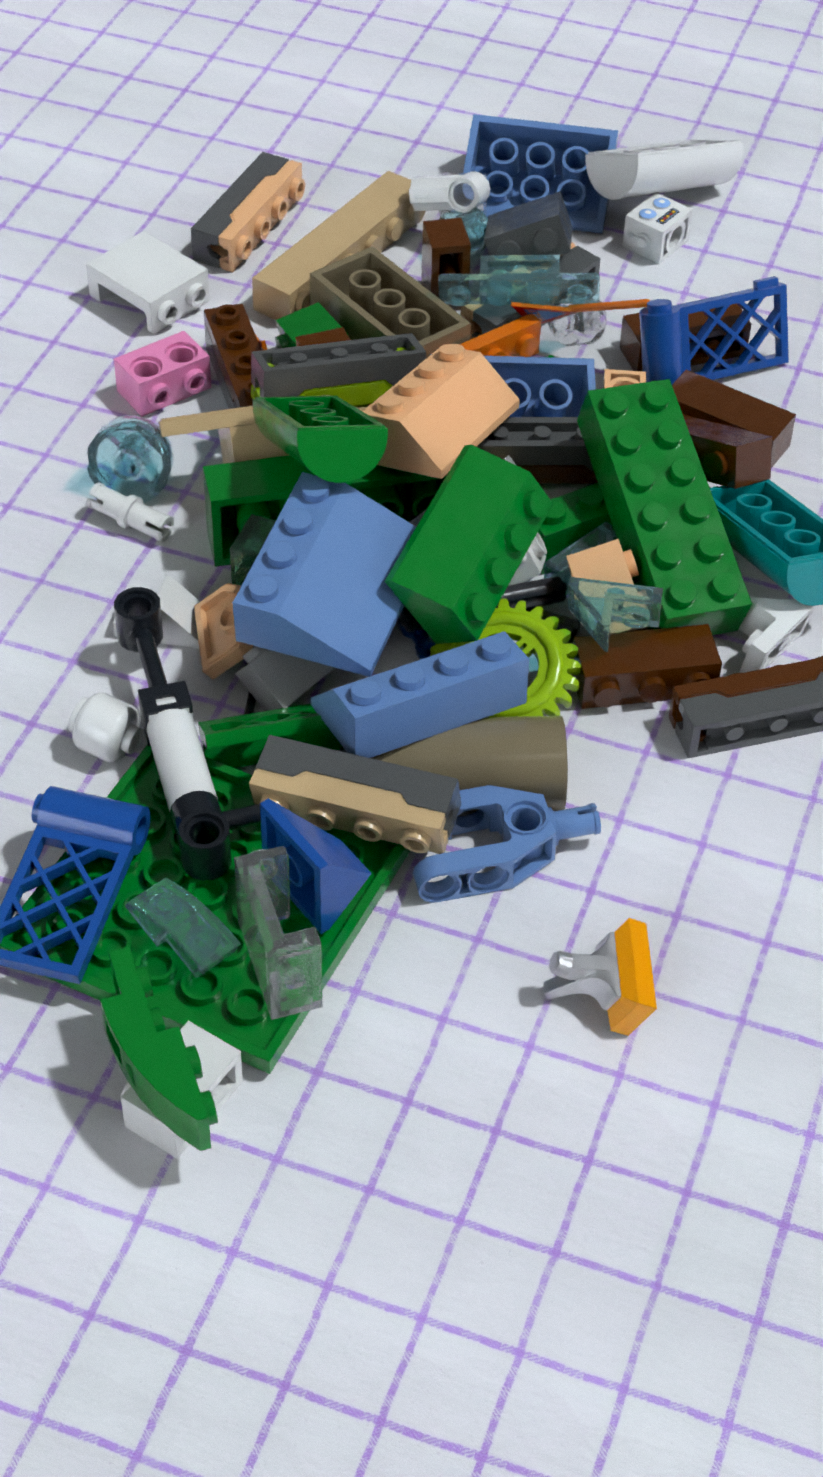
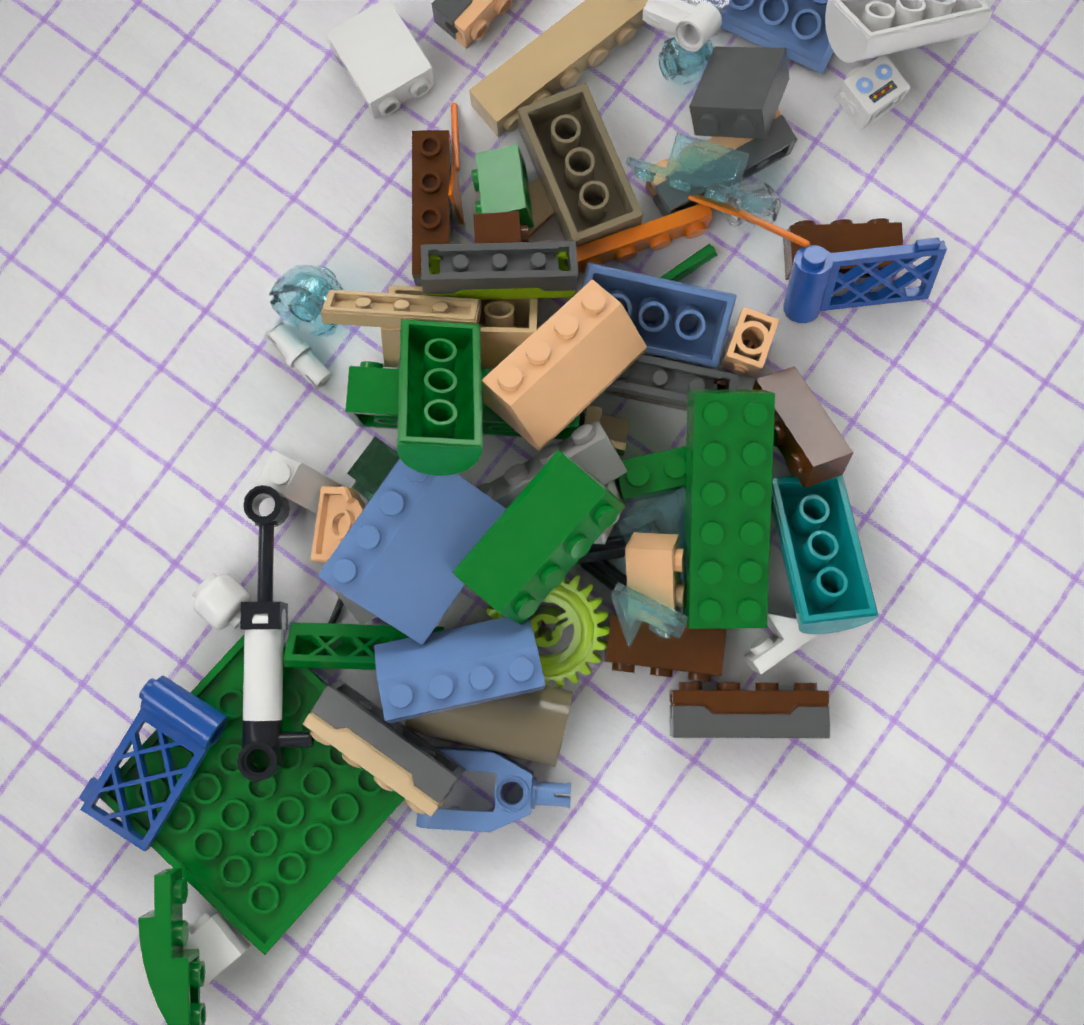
camera: 20 degrees right, 35 degrees up
bright pink brick [114,331,211,417] -> none
clear light blue slope [125,878,241,978] -> none
clear panel [234,846,322,1020] -> none
blue slope [260,798,372,934] -> none
reddish brown brick [421,218,471,311] -> none
piece [543,918,657,1036] -> none
reddish brown brick [672,369,796,468] -> none

